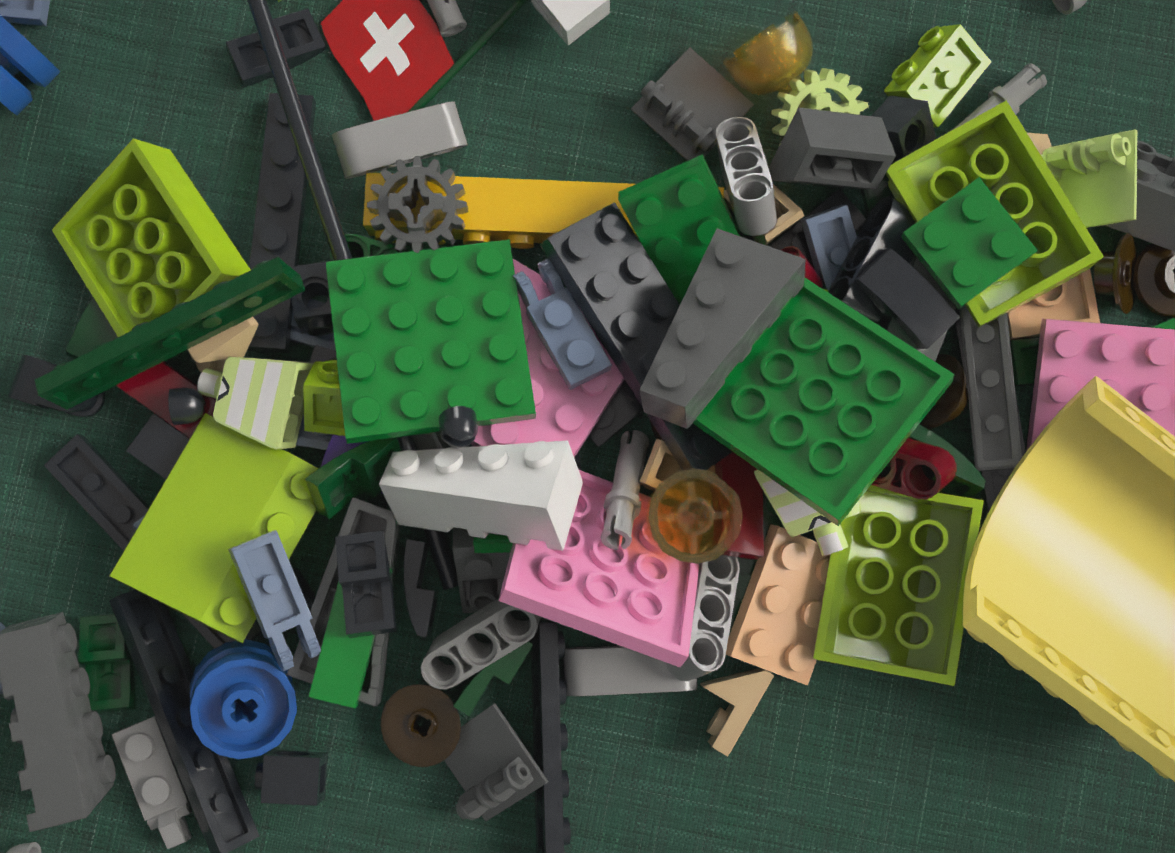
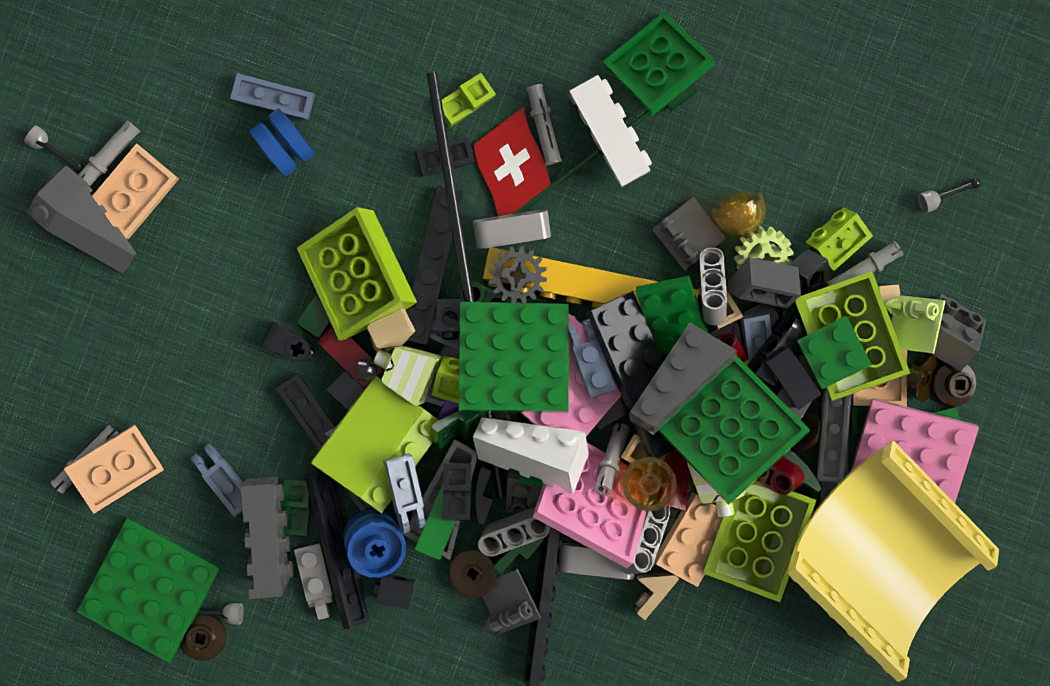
camera: 10 degrees right, 5 degrees up
dark green plate [35,257,305,410] -> none
black hinge [438,406,478,448] -> none

